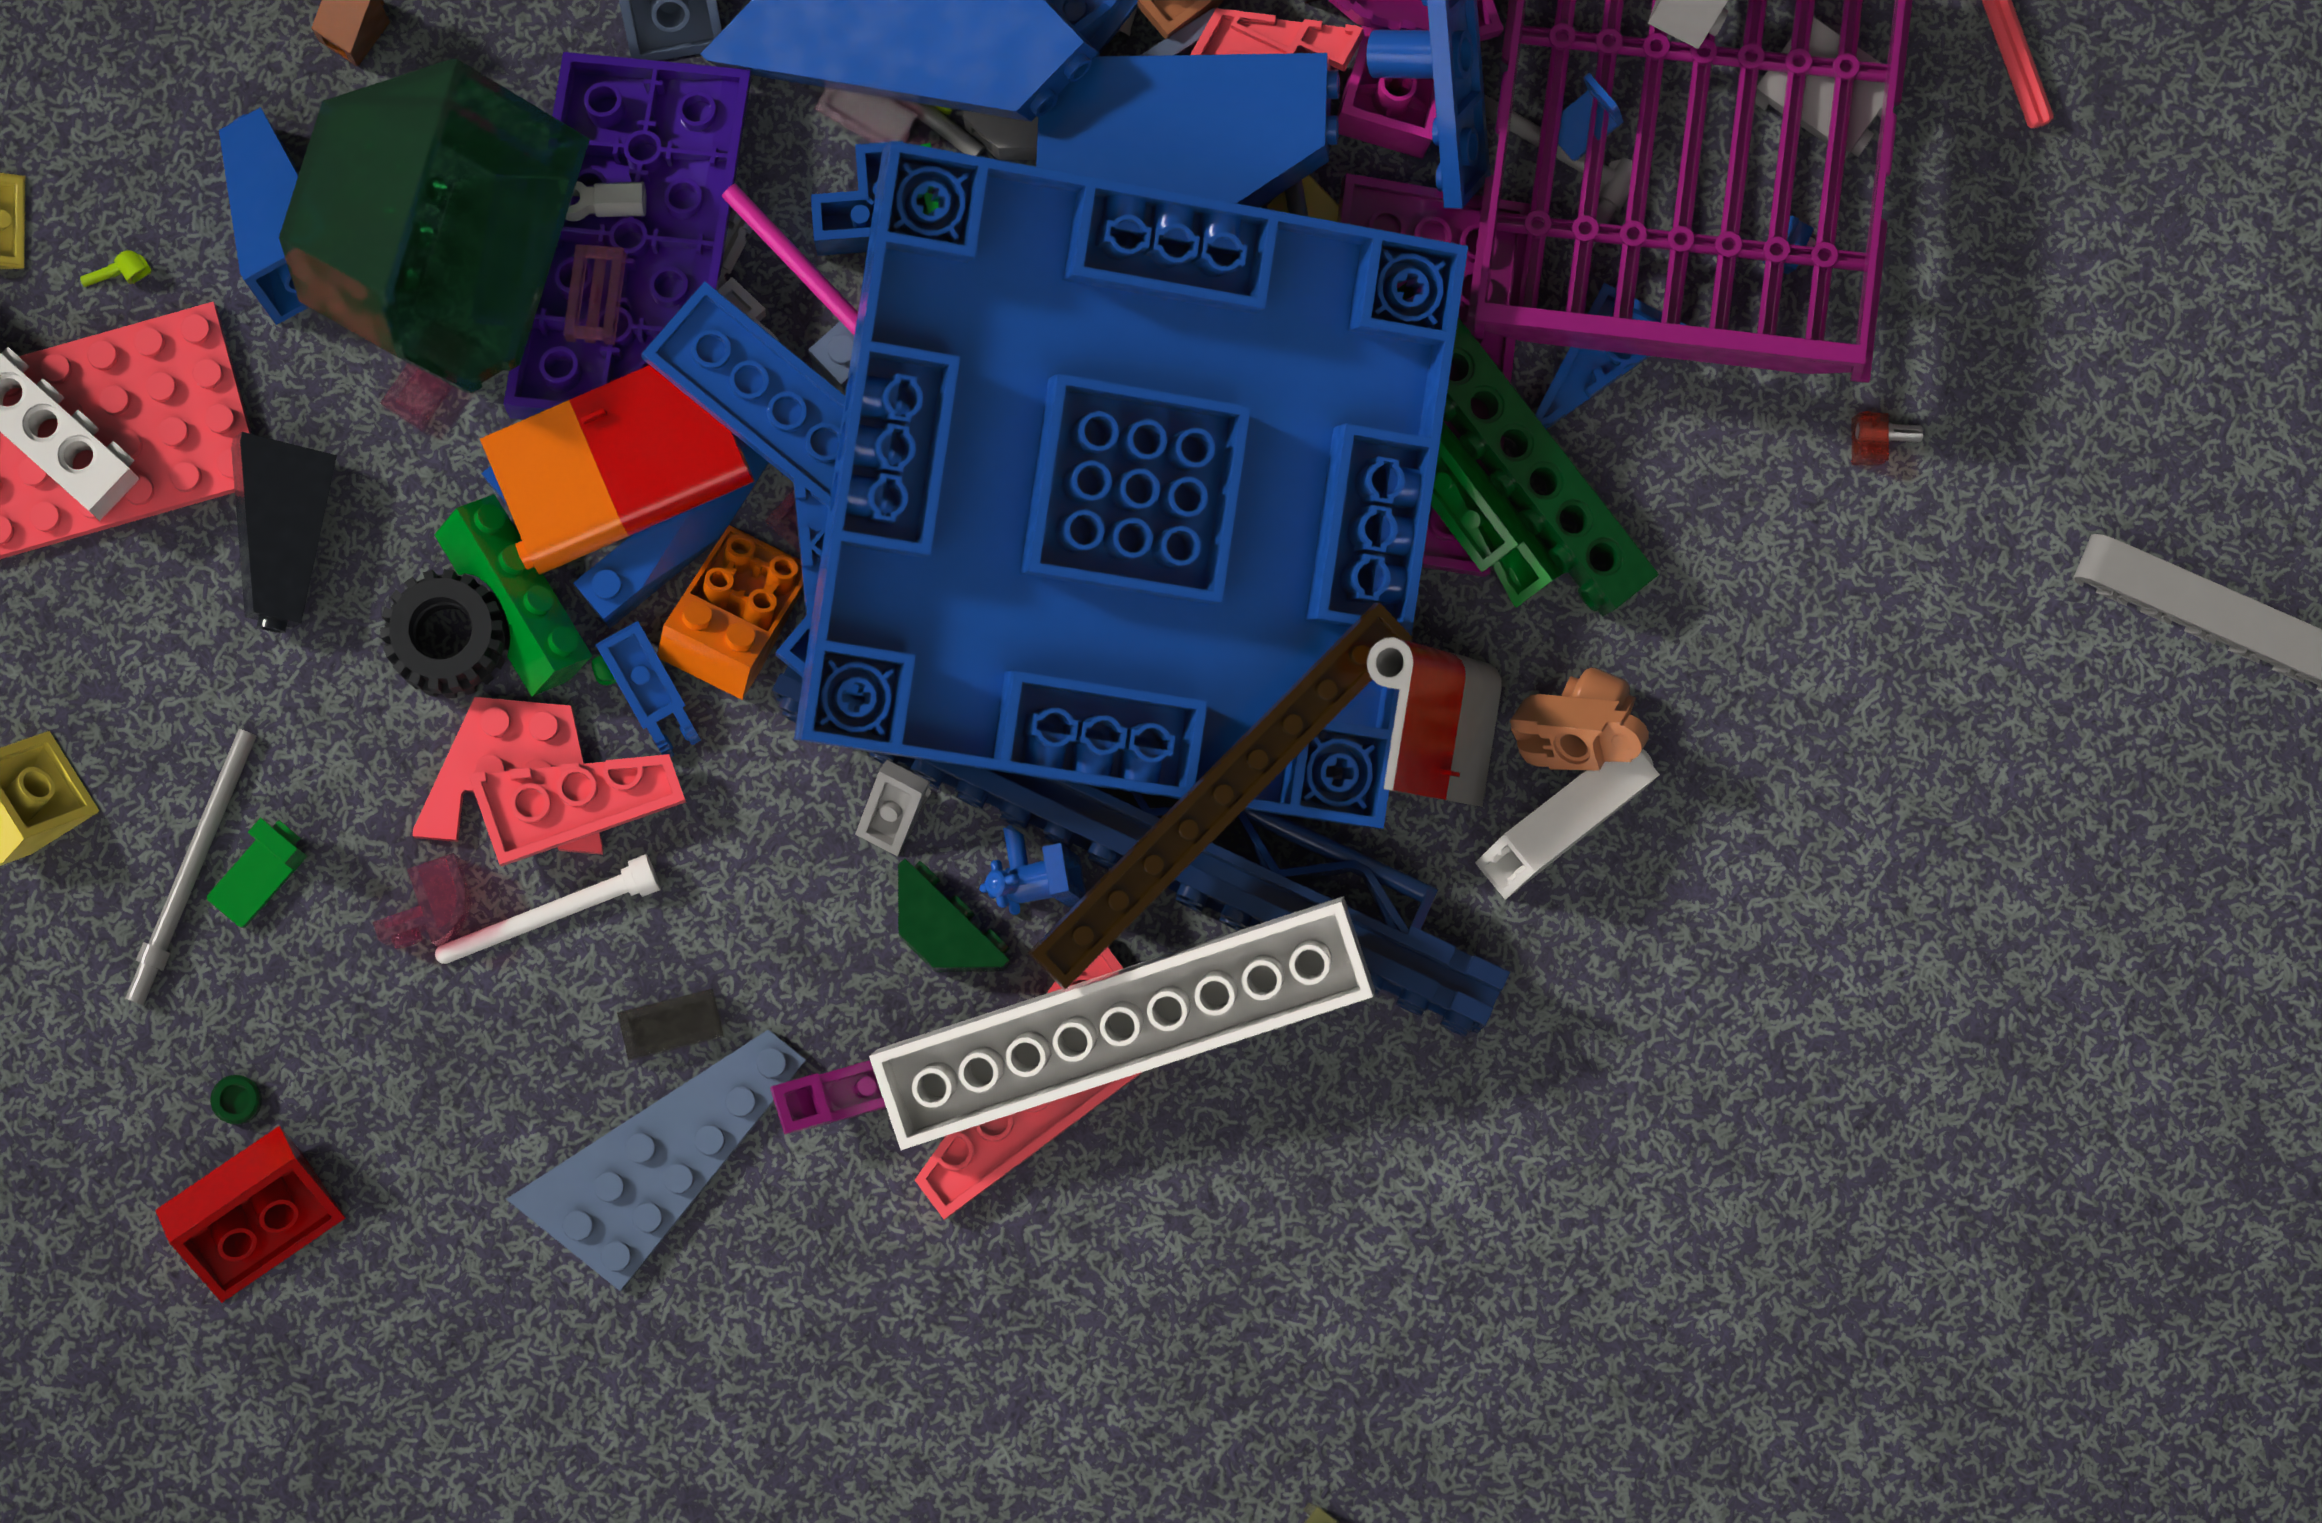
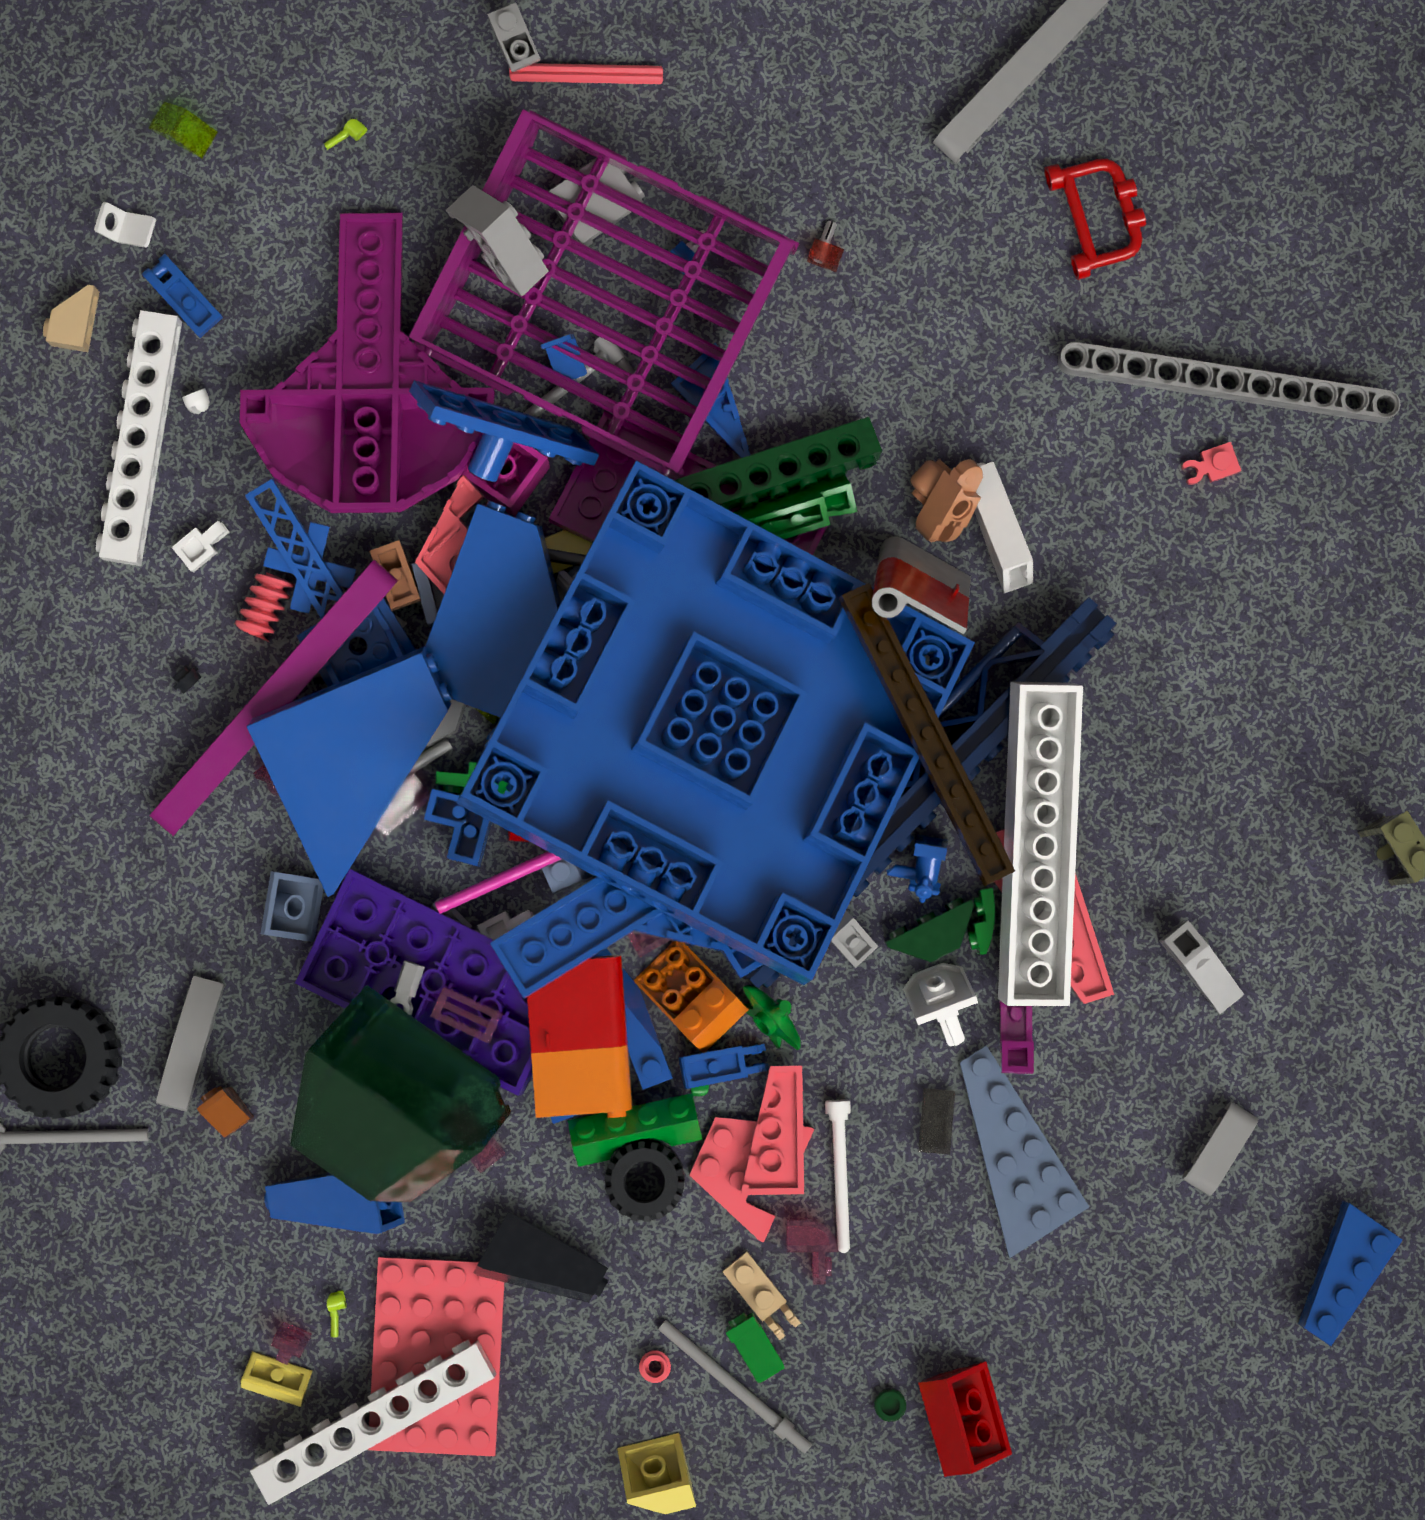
camera: 60 degrees left, 5 degrees up
none -> clear pink tile [271,1322,312,1365]
none -> coral plate [639,1350,671,1383]
none -> tan hinge [722,1251,801,1340]
none -> green animal [743,985,801,1050]
none -> white piece [903,963,978,1046]
none -> green slope [968,888,995,955]
none -> red bar [1044,158,1146,280]
none -> light grey beam [1058,342,1401,423]
none -> light grey slope [1159,920,1244,1014]
none -> coral plate [1181,442,1241,485]
none -> light grey beam [1182,1101,1259,1196]

